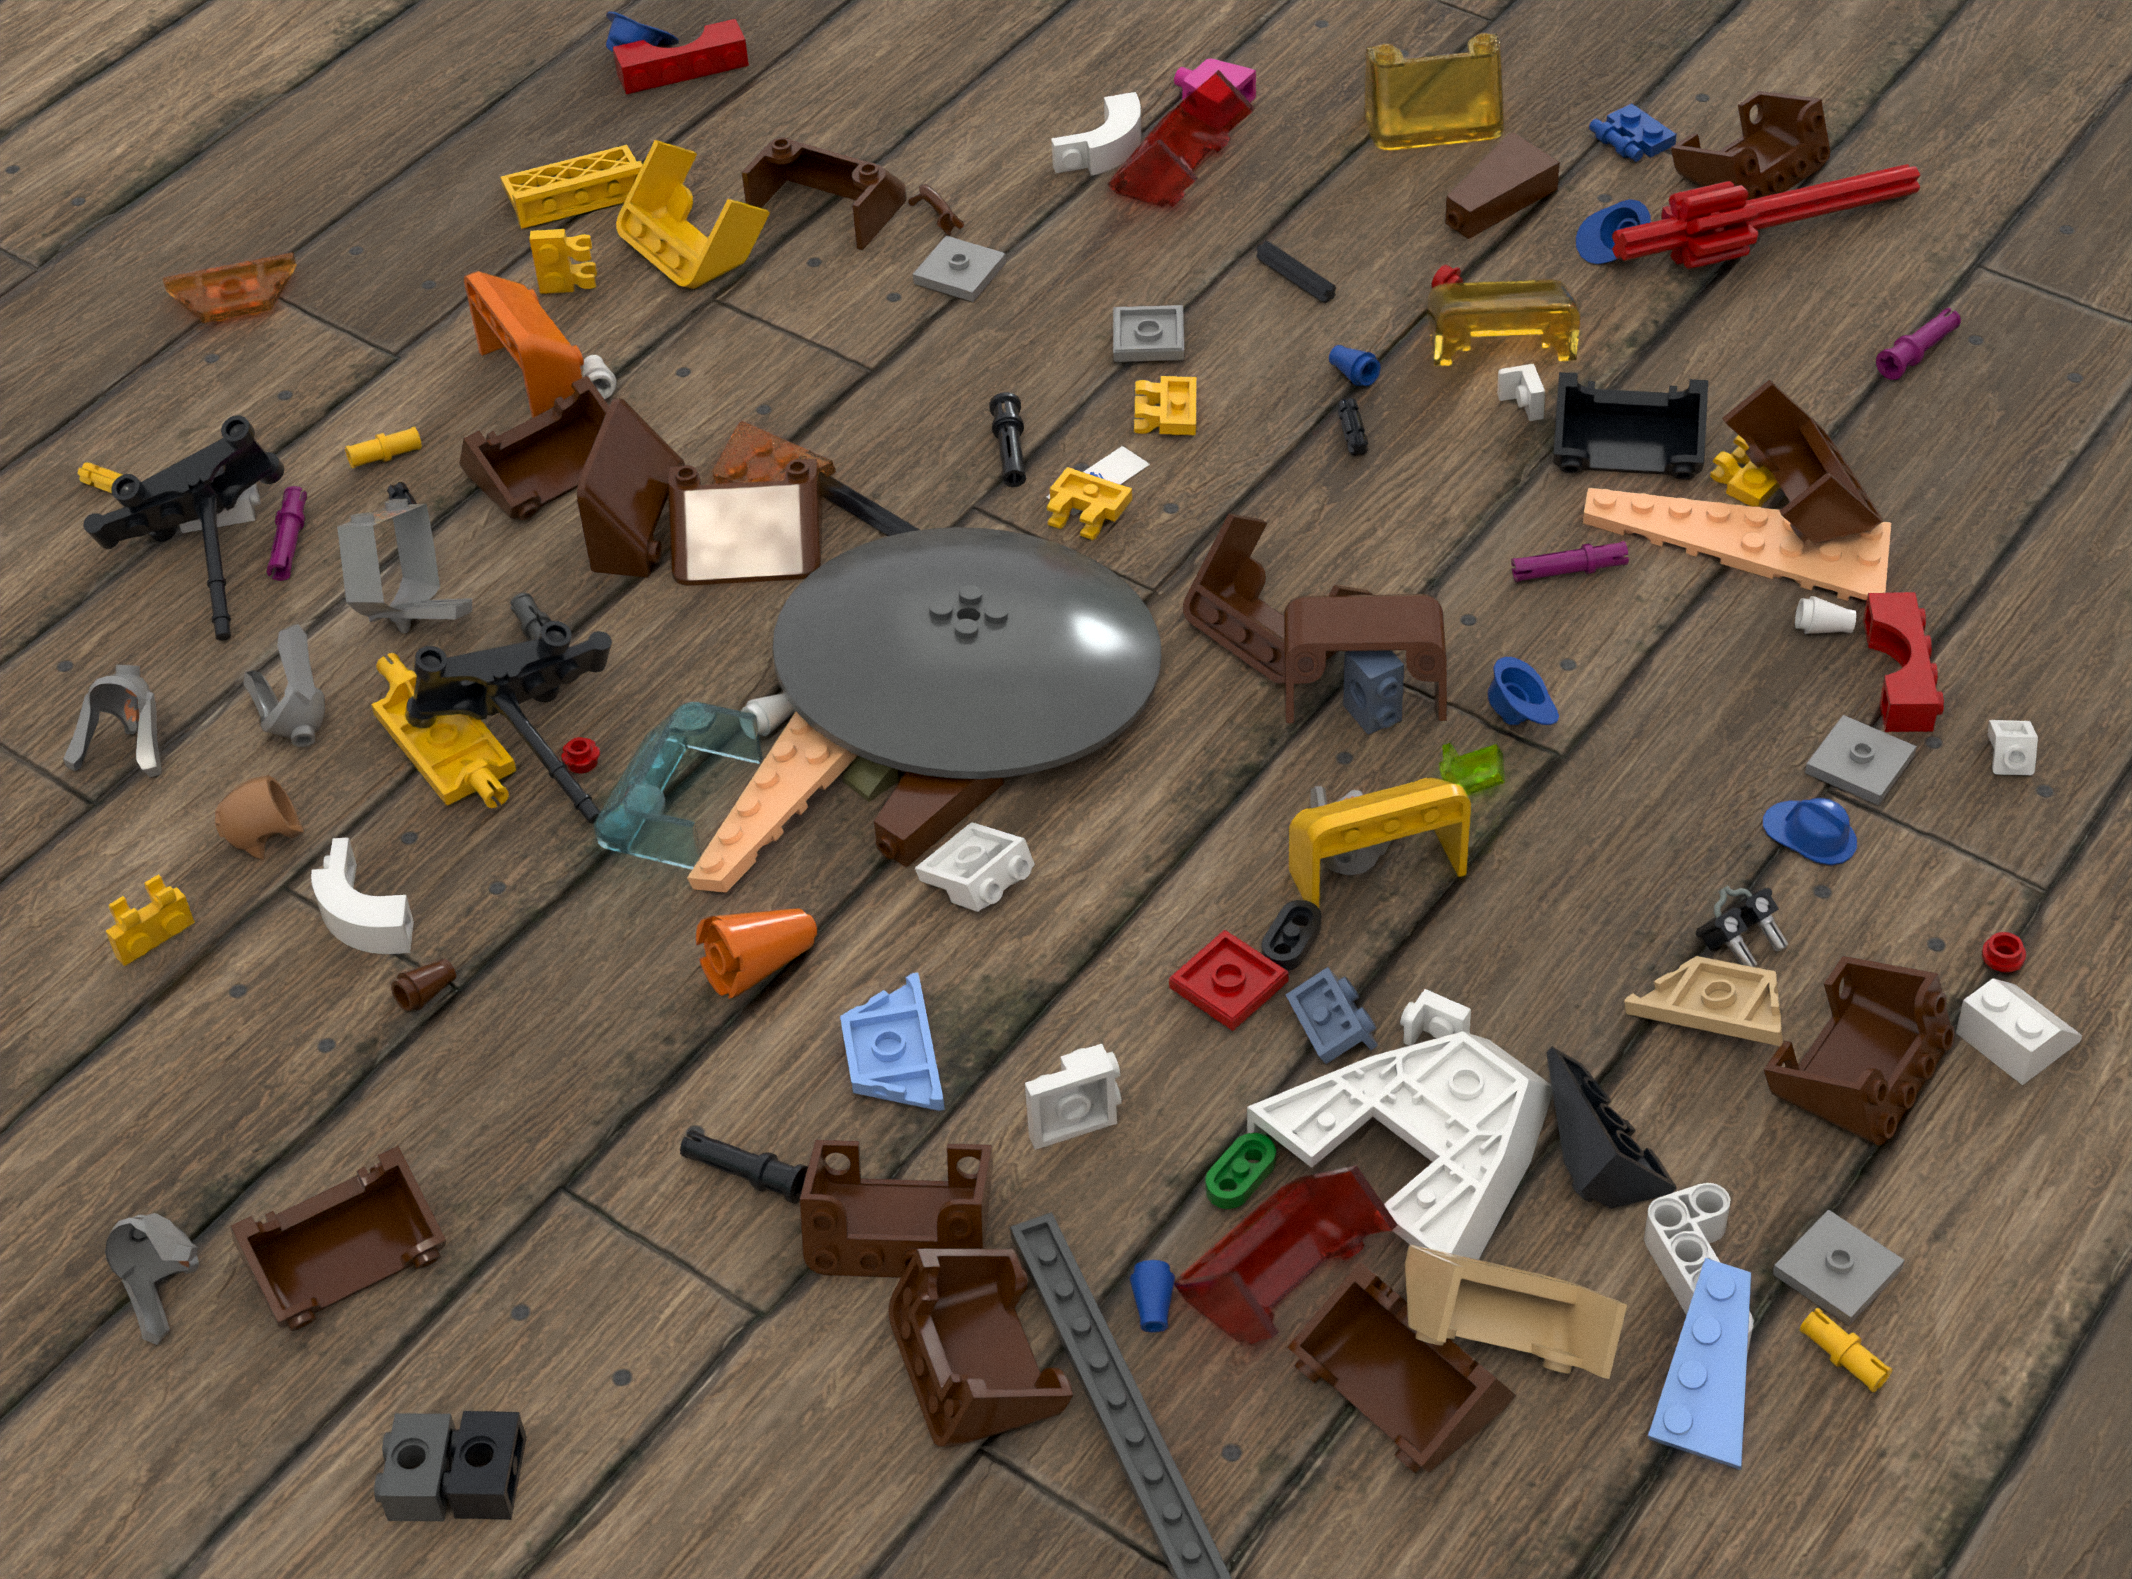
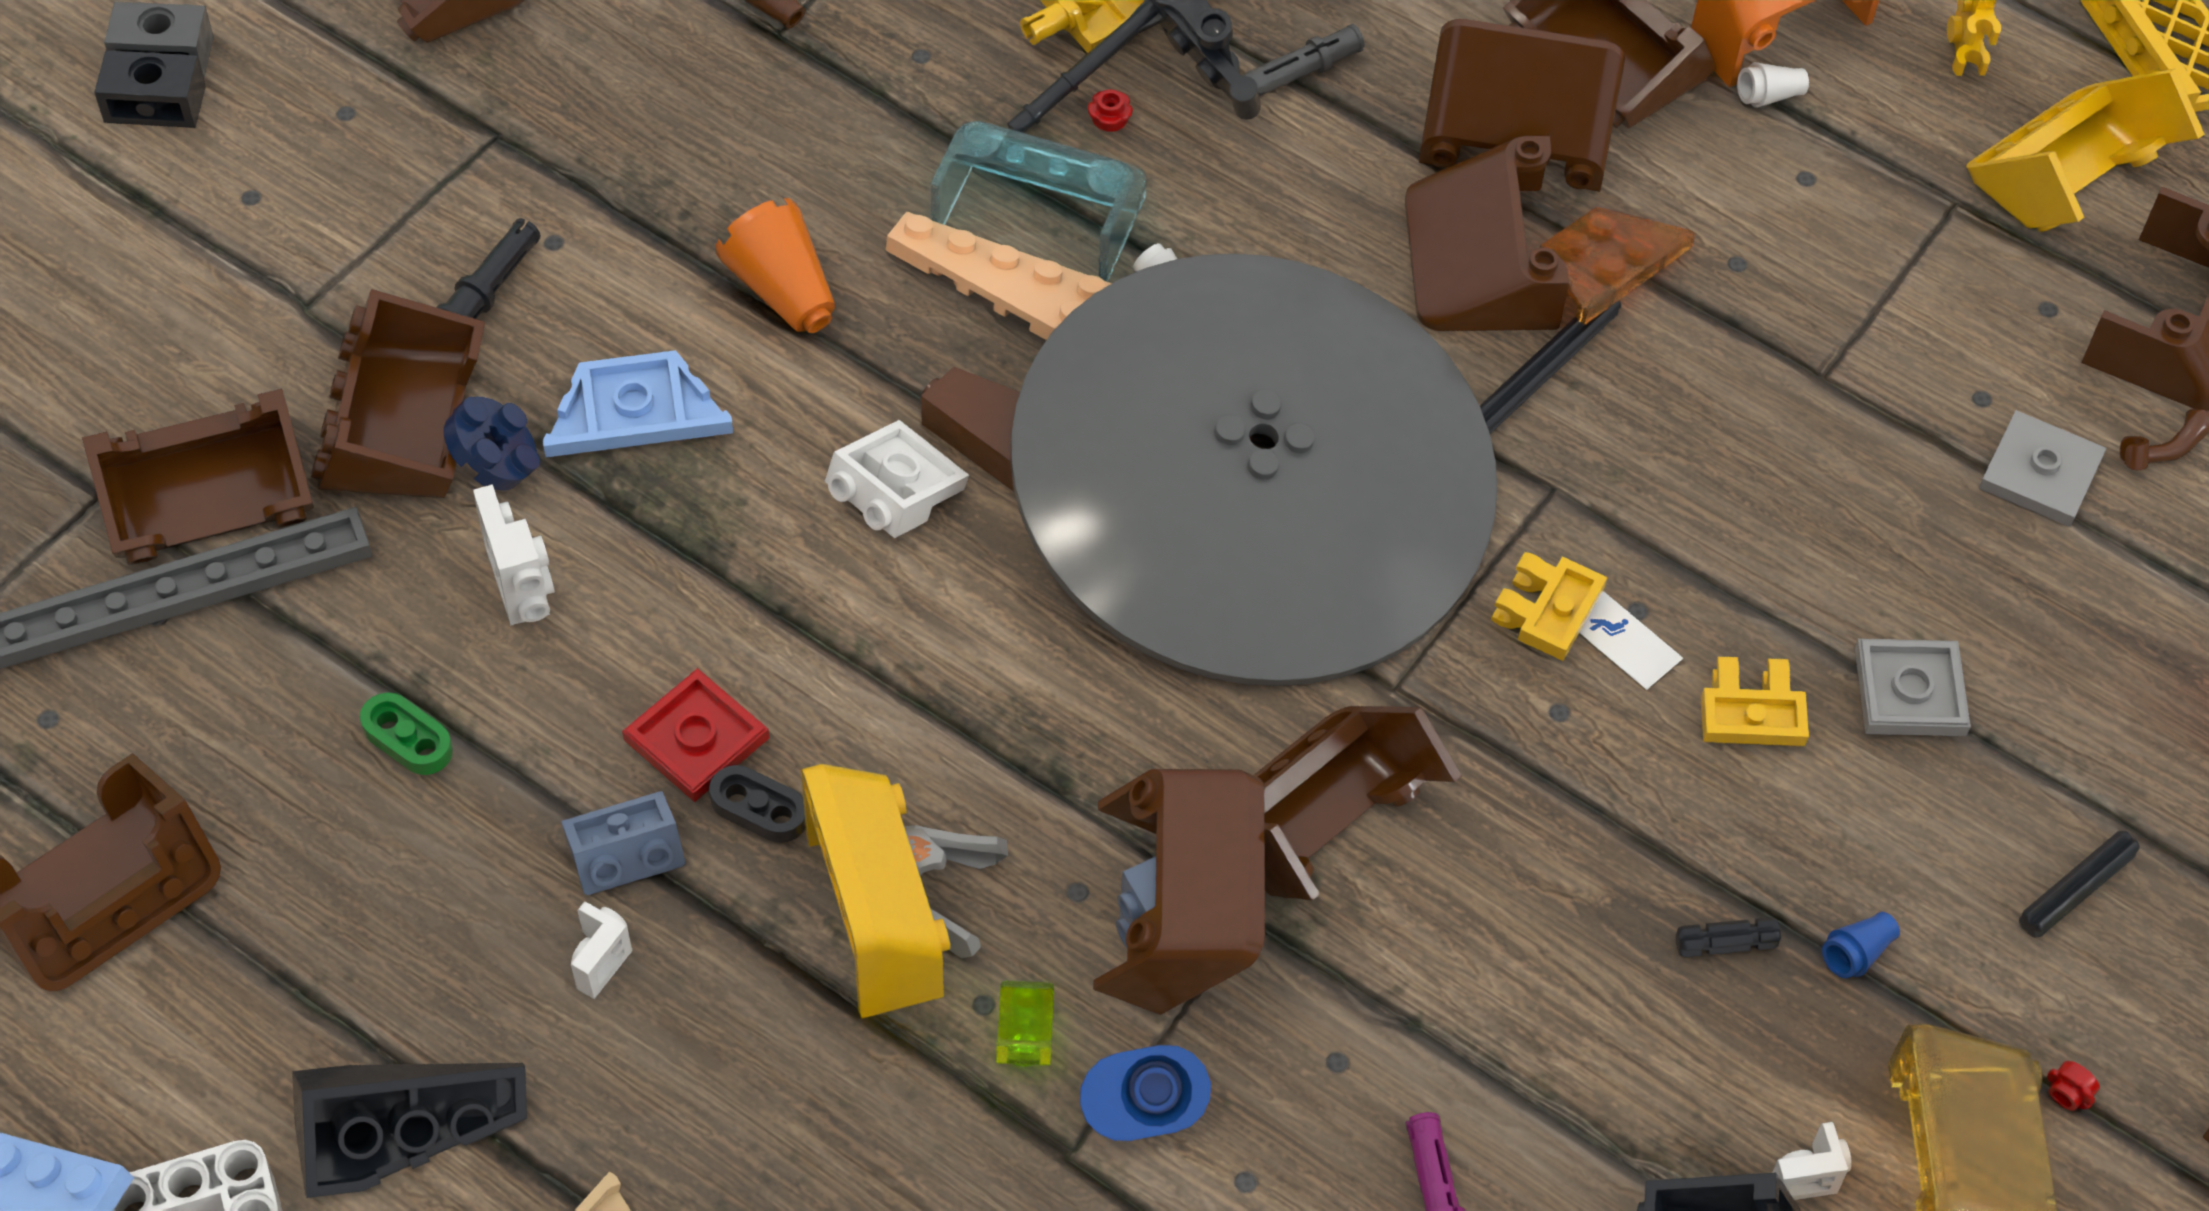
camera: 85 degrees right, 10 degrees up
black pin [989,392,1026,487] -> none
blue cone [1129,1260,1175,1332] -> none
clear red windscreen [1174,1165,1398,1344] -> none
white piece [1247,1031,1553,1260] -> none
tan windscreen [1405,1245,1627,1379] -> none
none -> dark blue plate [444,396,540,491]

